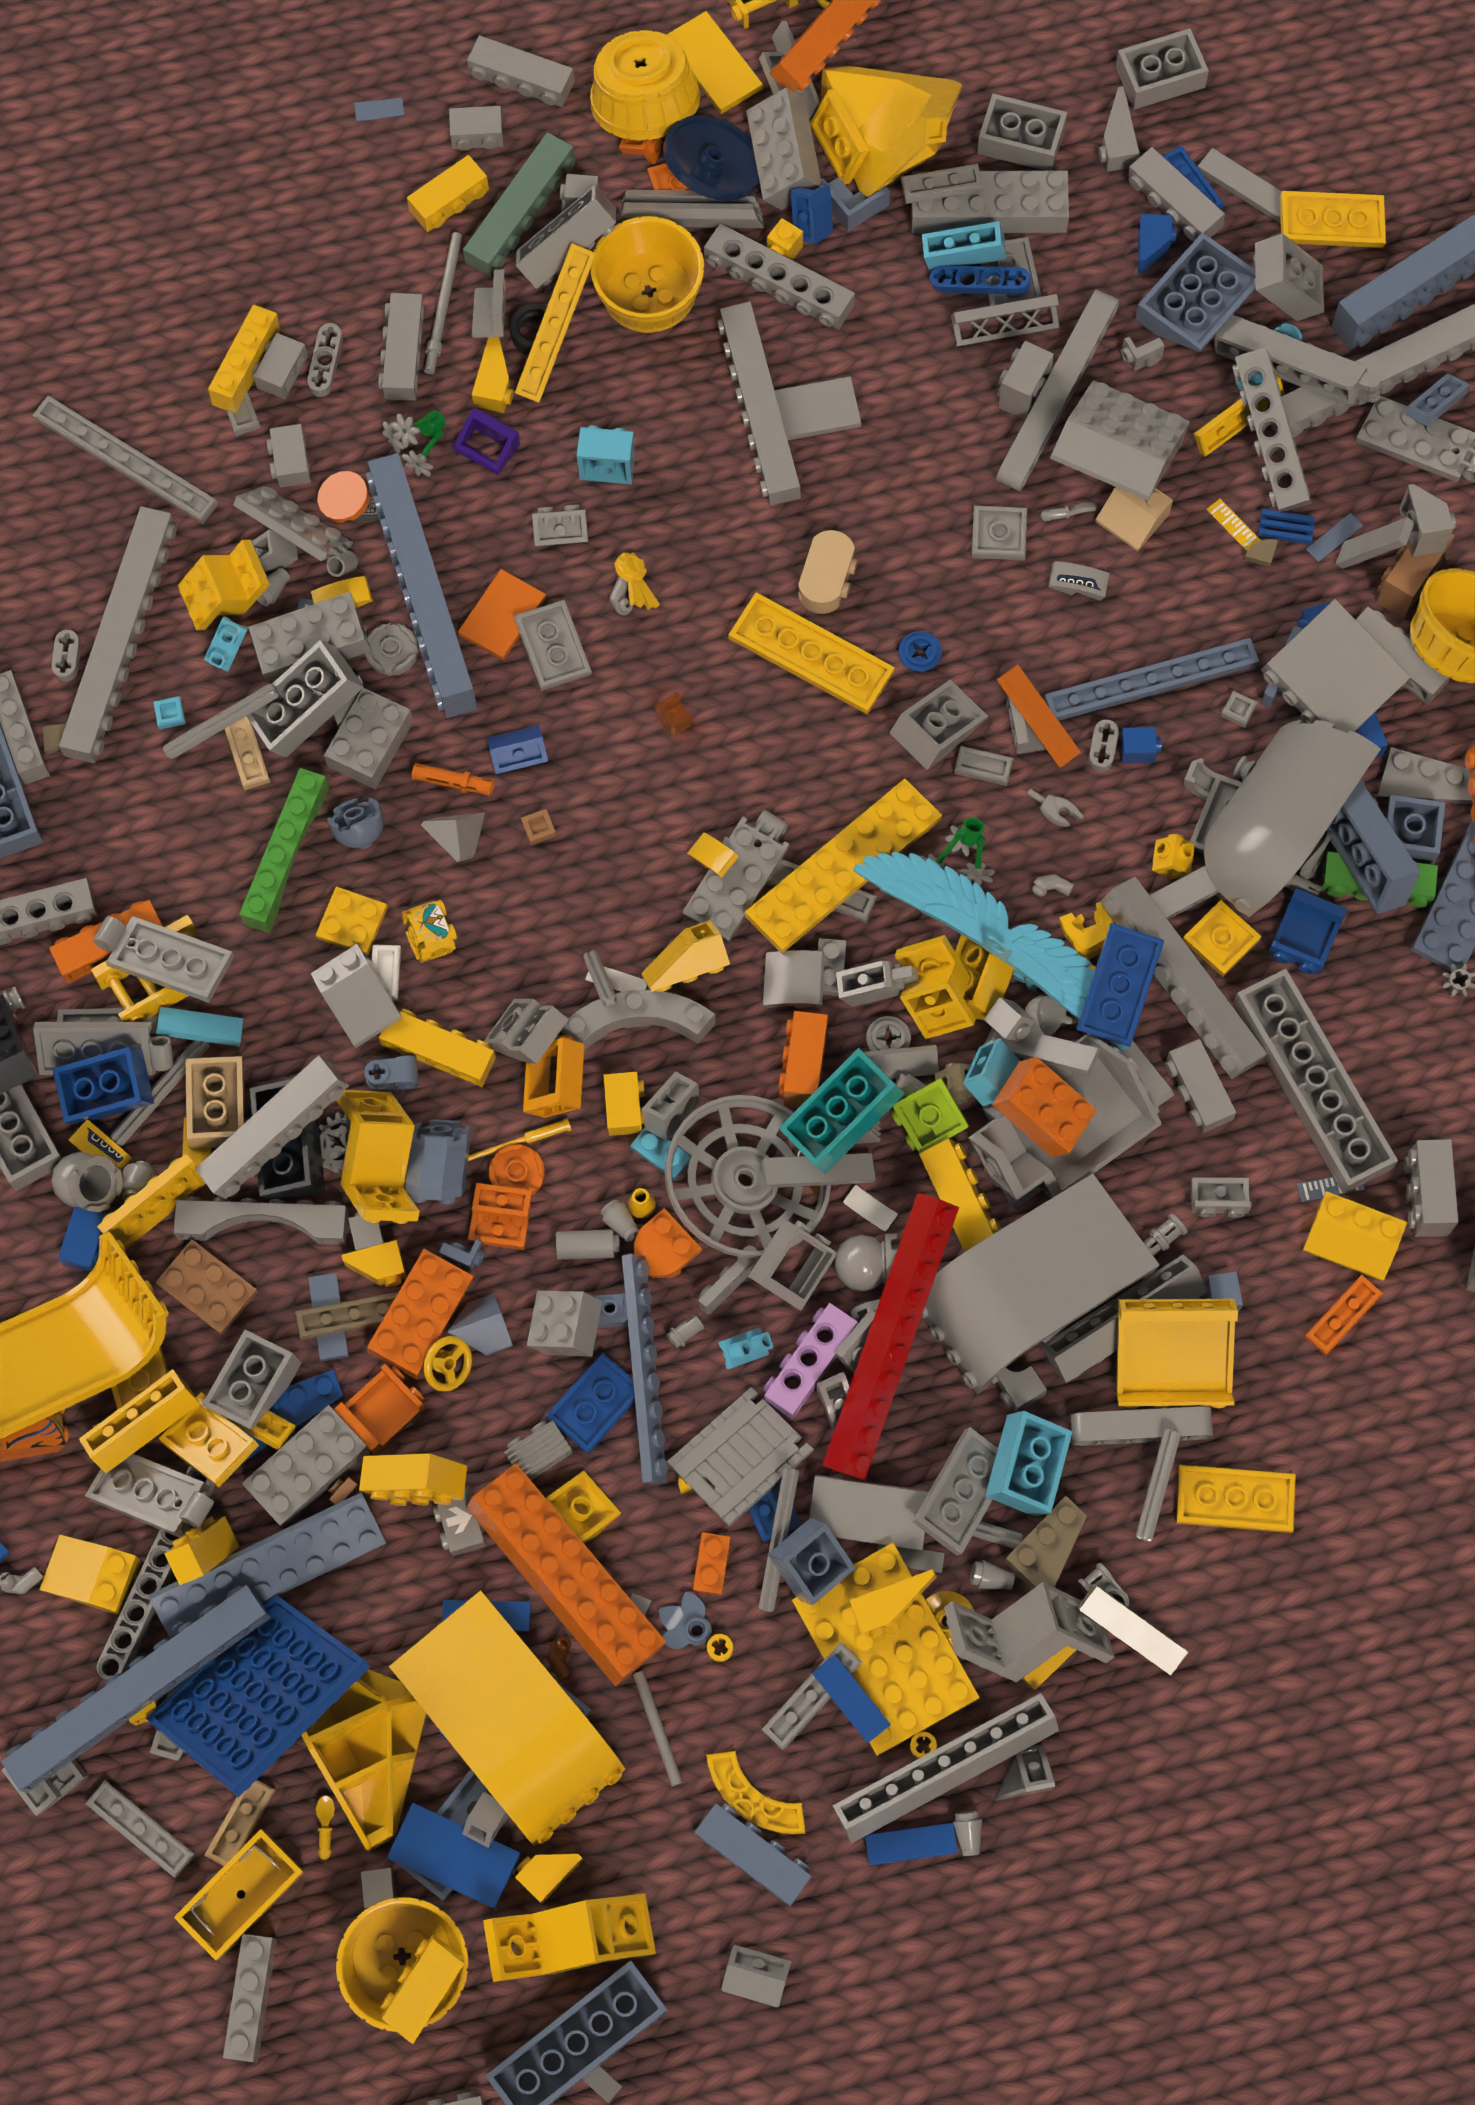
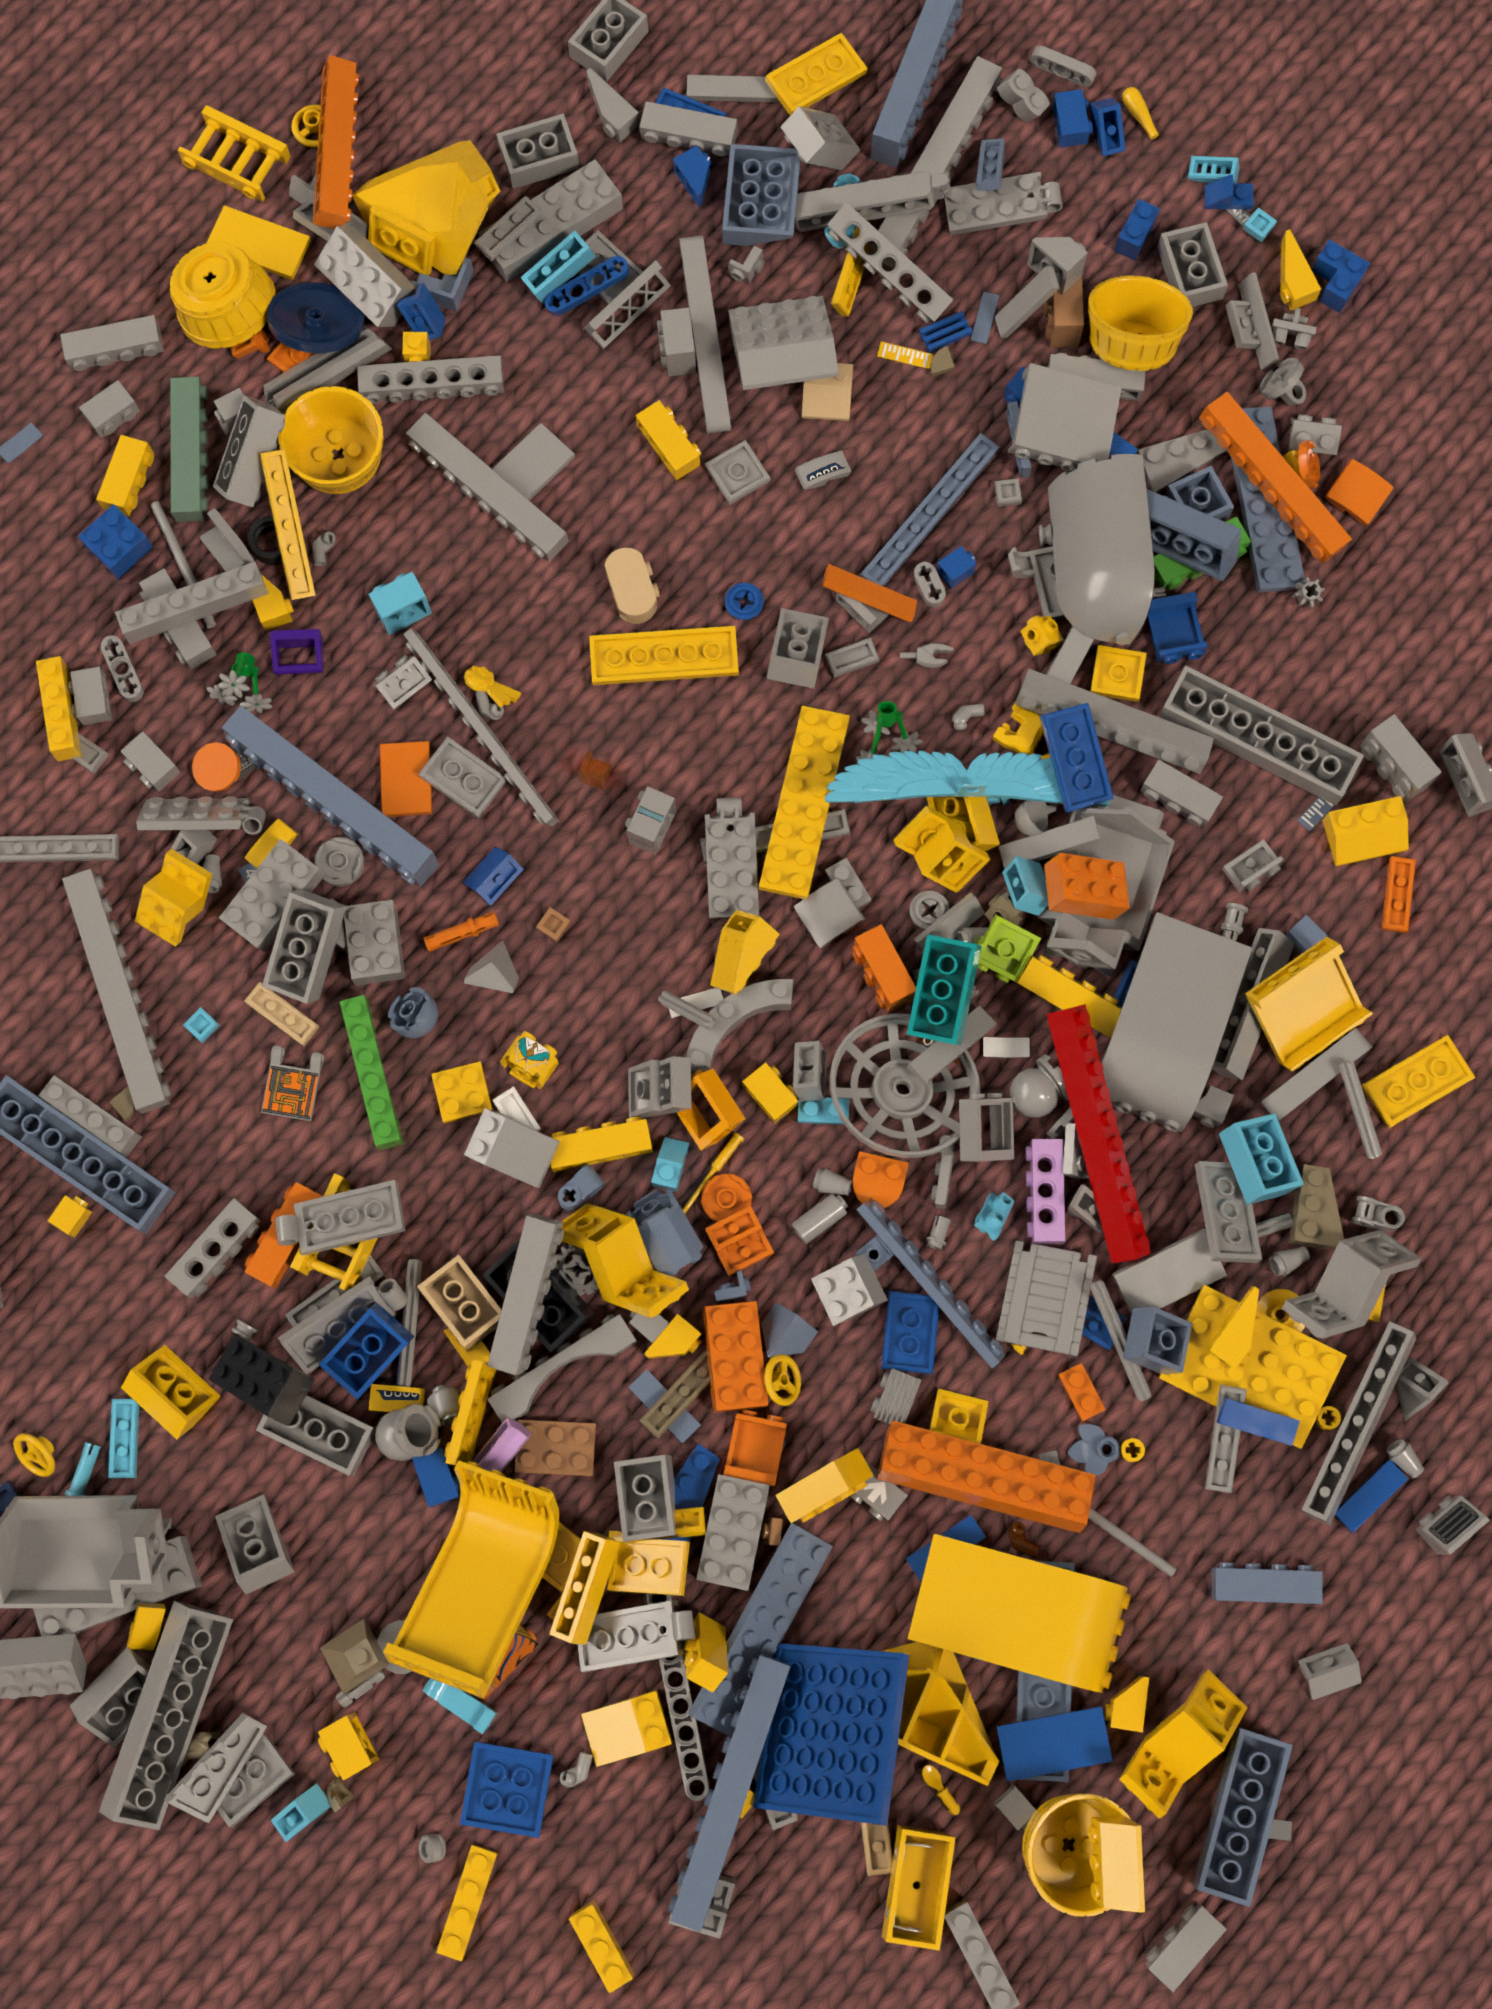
camera: 35 degrees left, 5 degrees up
light grey beam [51,630,81,682] -> none
light grey tile [85,1780,195,1879] -> none
medium azure tile [156,1007,243,1047] -> none
light grey axle [163,684,279,759] -> none
medium azure hips [204,616,248,672] -> none
light grey brick [462,1792,507,1848] -> none
yellow cone [628,1188,656,1218] -> none
yellow slope [687,832,739,878] -> none
yellow tile [706,1751,805,1834] -> none
light grey hinge [836,961,919,1007] -> none
light grey sticker [878,1544,945,1573] -> none
light grey brick [984,997,1035,1043] -> none
light grey piece [1041,502,1096,521] -> none
tile [1078,1584,1188,1675] -> none
none -> blue brick [78,504,153,579]
none -> light grey brick [115,562,269,644]
none -> flag [261,1046,325,1121]
none -> light grey arm [312,531,336,567]
none -> light grey plate [404,628,559,827]
none -> lavender piece [472,1417,532,1473]
none -> light grey container [625,786,676,855]
none -> yellow brick [636,400,701,481]
none -> medium azure slope [651,1137,689,1192]
none -> slope [1415,1495,1490,1555]

